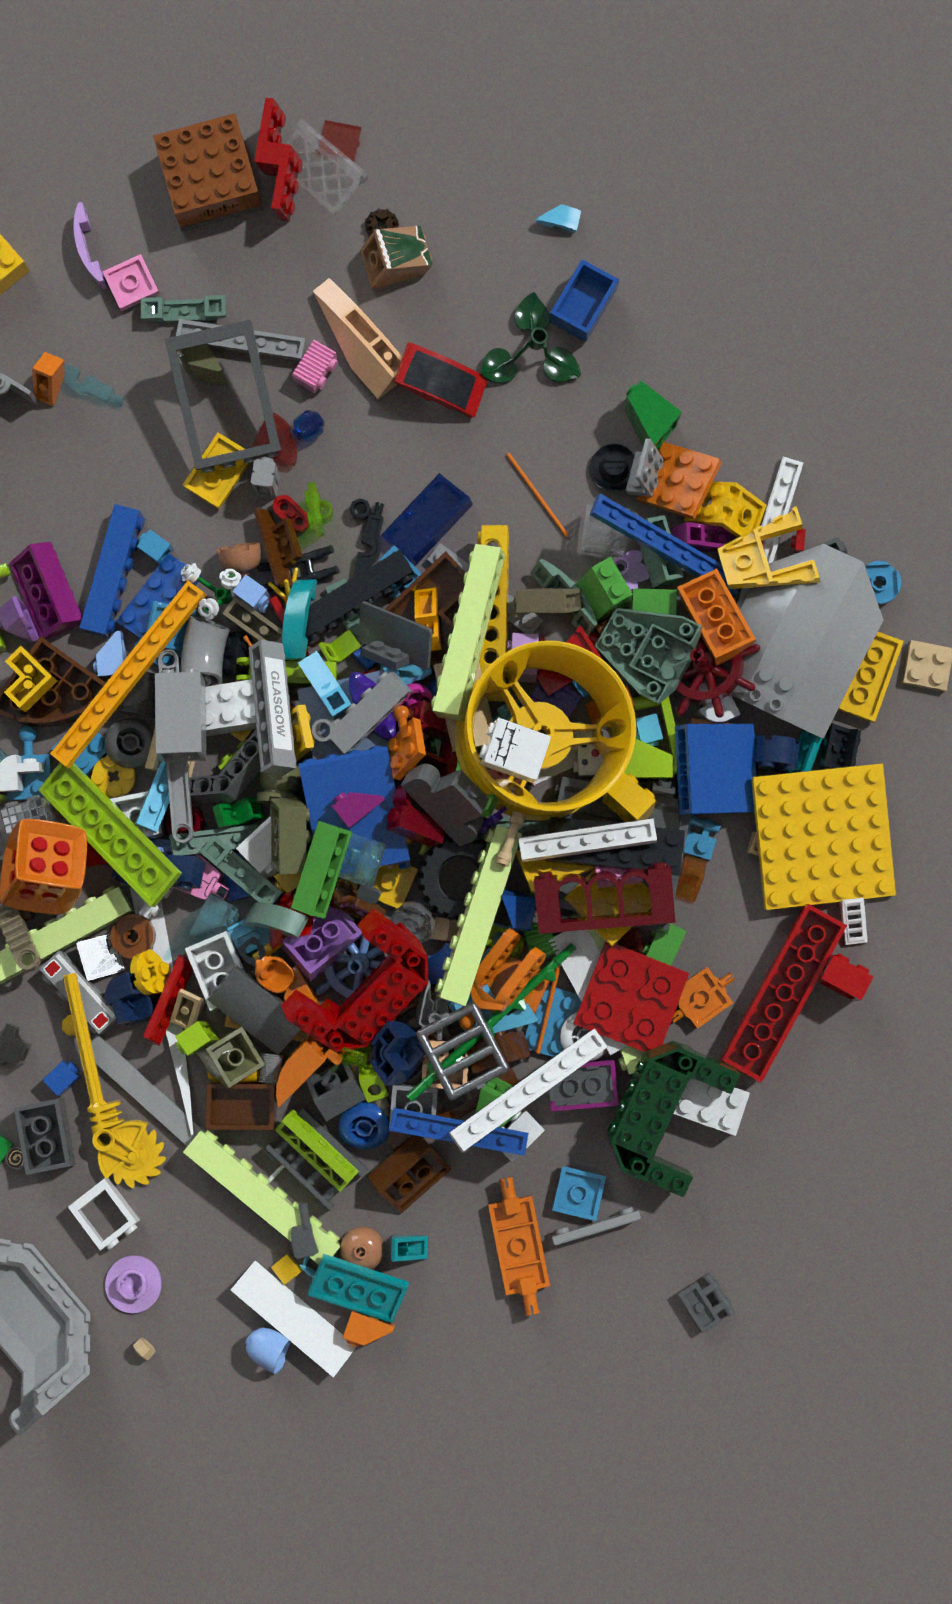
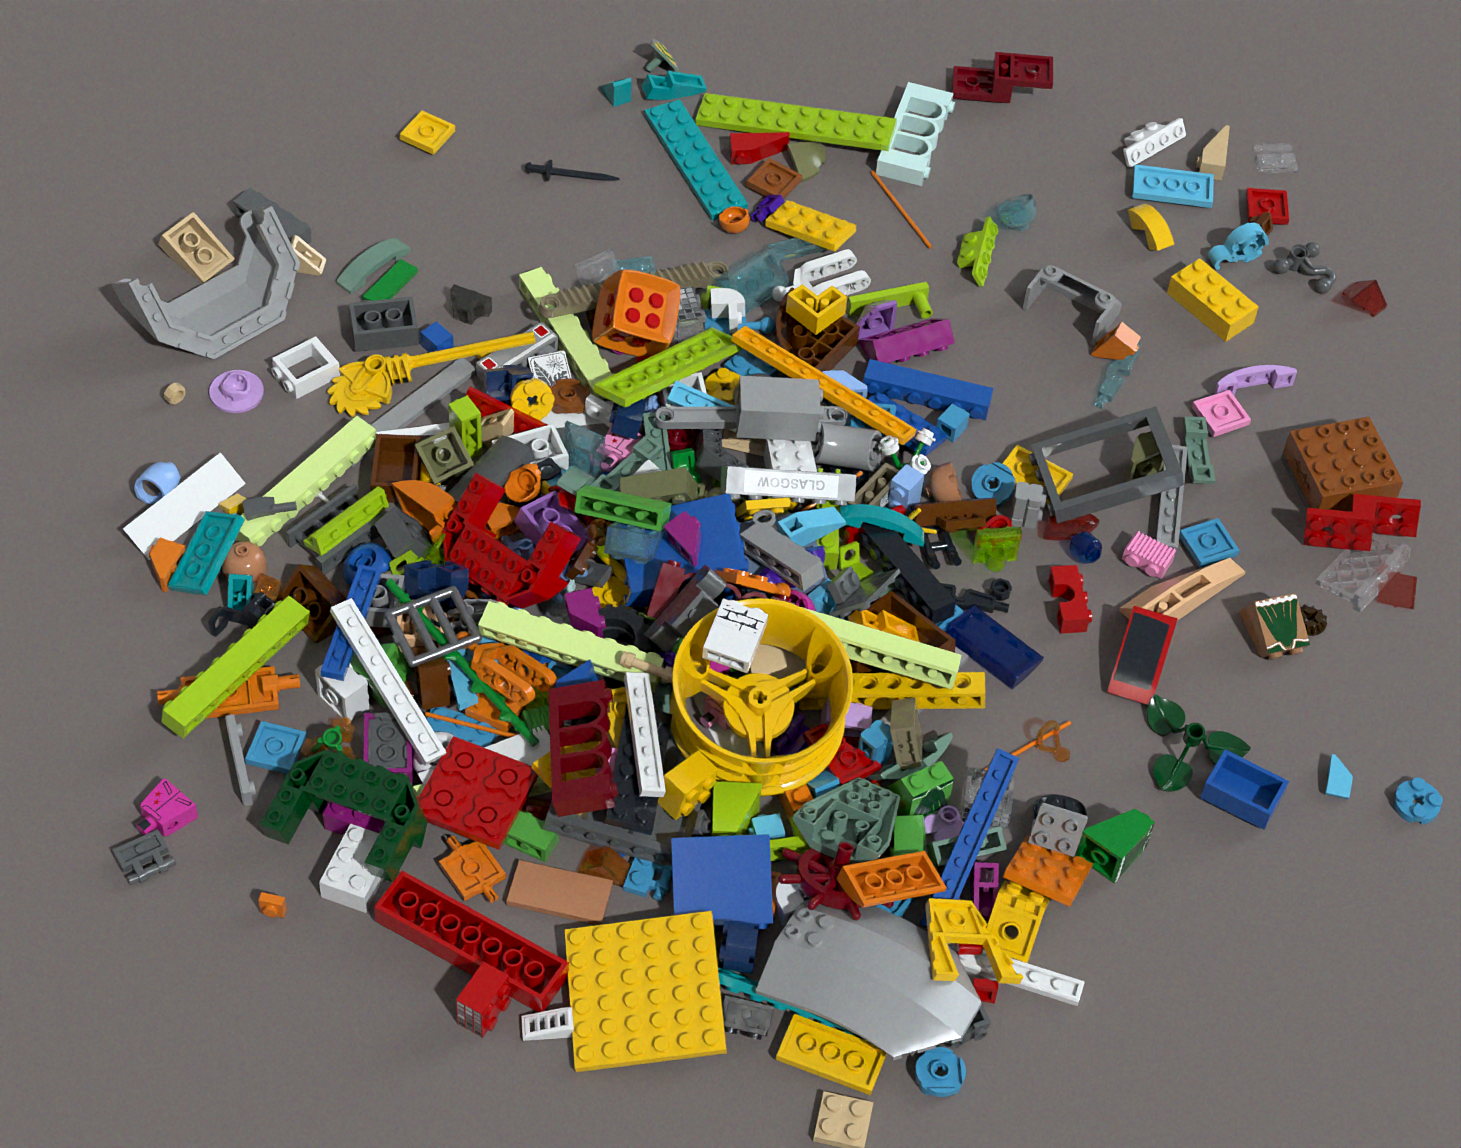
camera: 85 degrees right, 30 degrees down
none -> dark pink torso [136,778,198,836]
none -> lime brick [162,596,310,739]
none -> black piece [208,592,275,637]
none -> clear orange plate [253,573,282,602]
none -> orange plate [258,892,287,918]
none -> plant [301,717,357,760]
none -> nougat tile [506,860,613,925]
none -> magenta slope [565,588,606,638]
none -> dark azure brick [858,720,893,766]
none -> dark azure plate [972,462,1016,507]
none -> clear orange piece [1036,720,1070,762]
none -> red arch [1048,565,1092,634]
none -> dark azure plate [1179,518,1240,568]
none -> dark azure plate [1394,777,1443,824]

